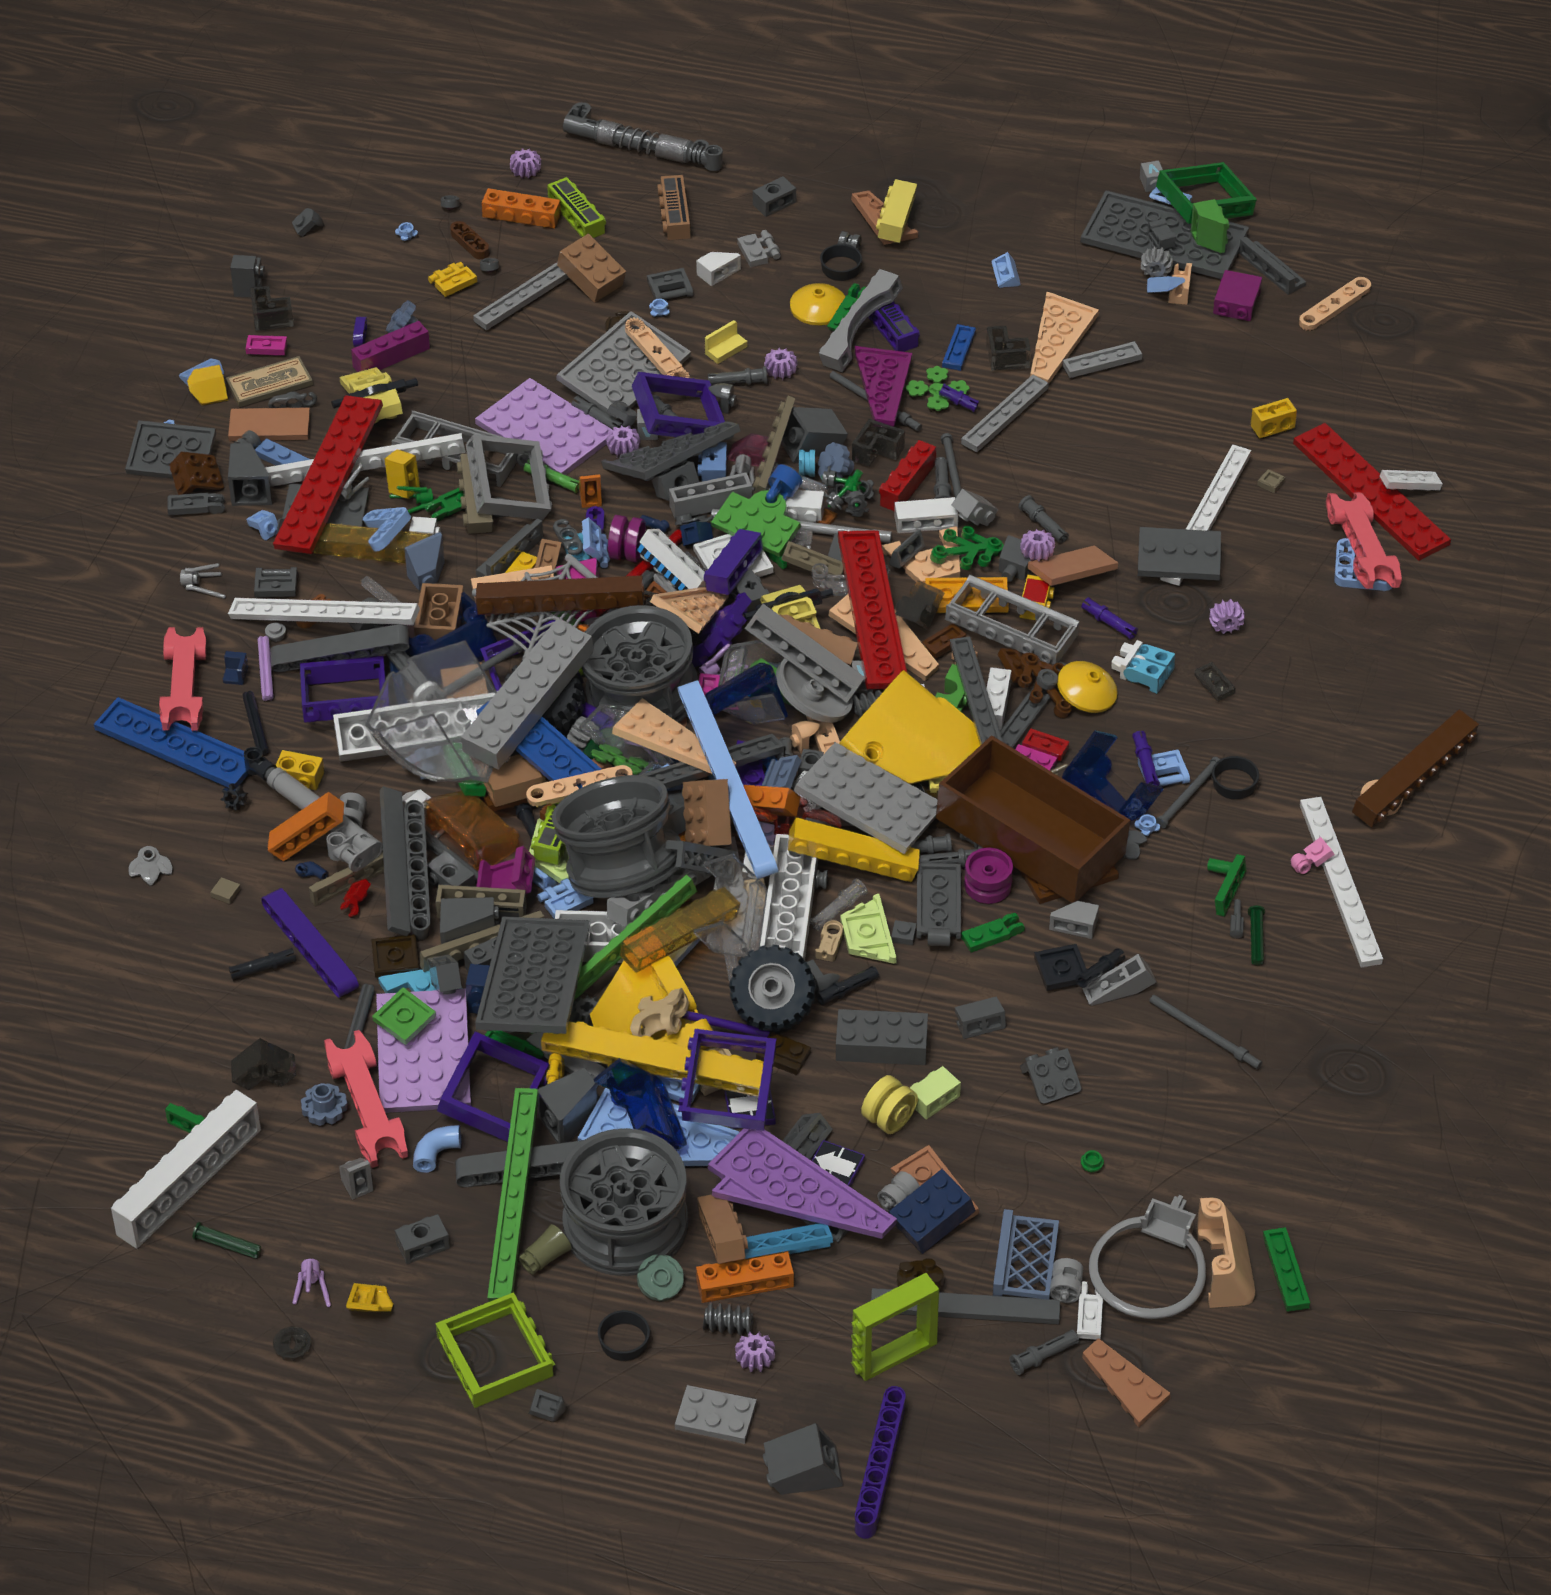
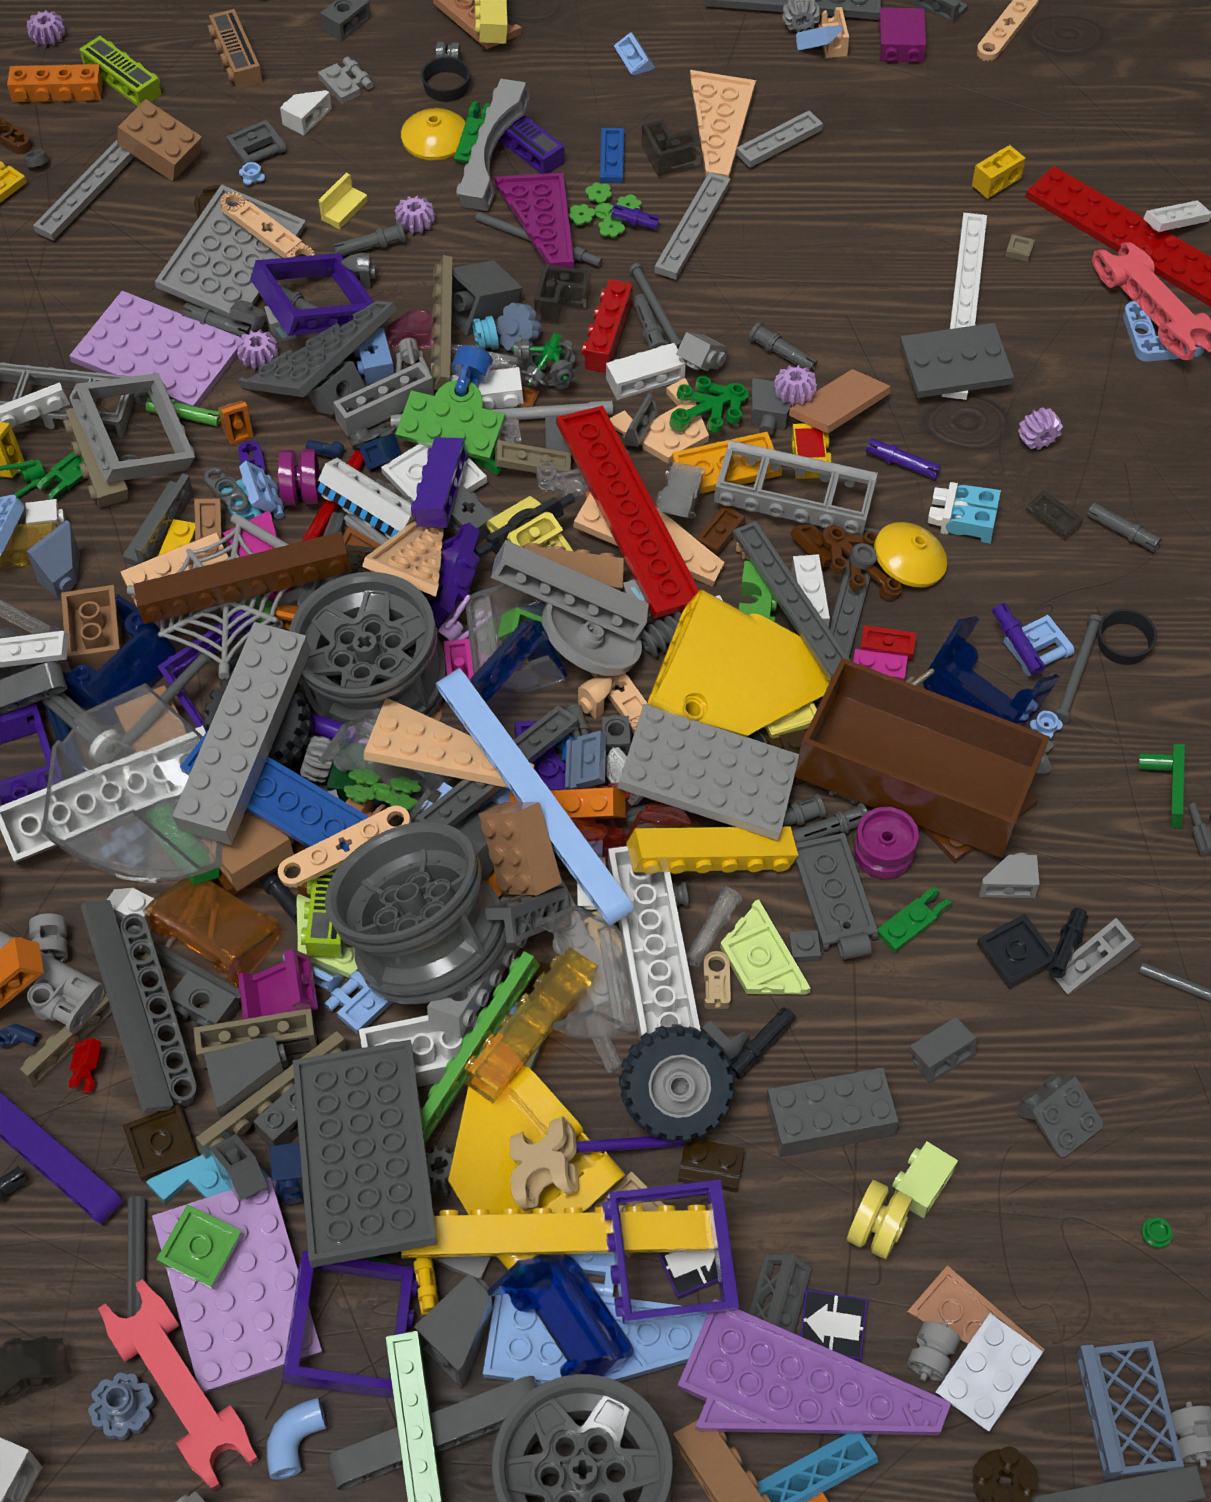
camera: 15 degrees left, 10 degrees up
none -> dark grey pin [1087,502,1162,552]

